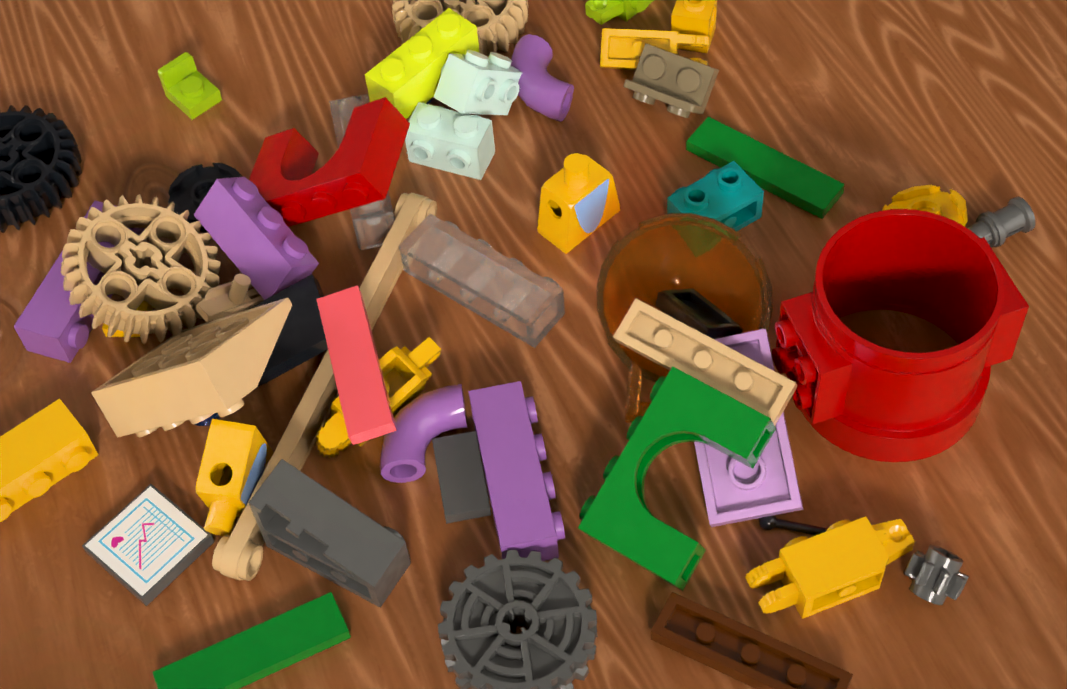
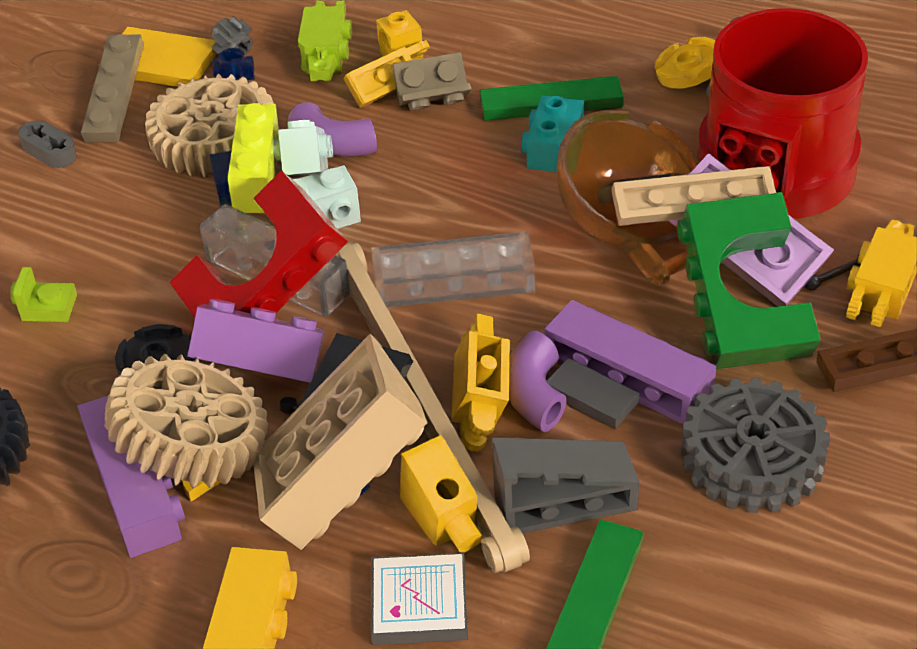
camera: 45 degrees left, 10 degrees down
tan piece [195,274,264,322] -> none
coral tile [317,285,397,445] -> none
yellow torso [537,153,620,254] -> none

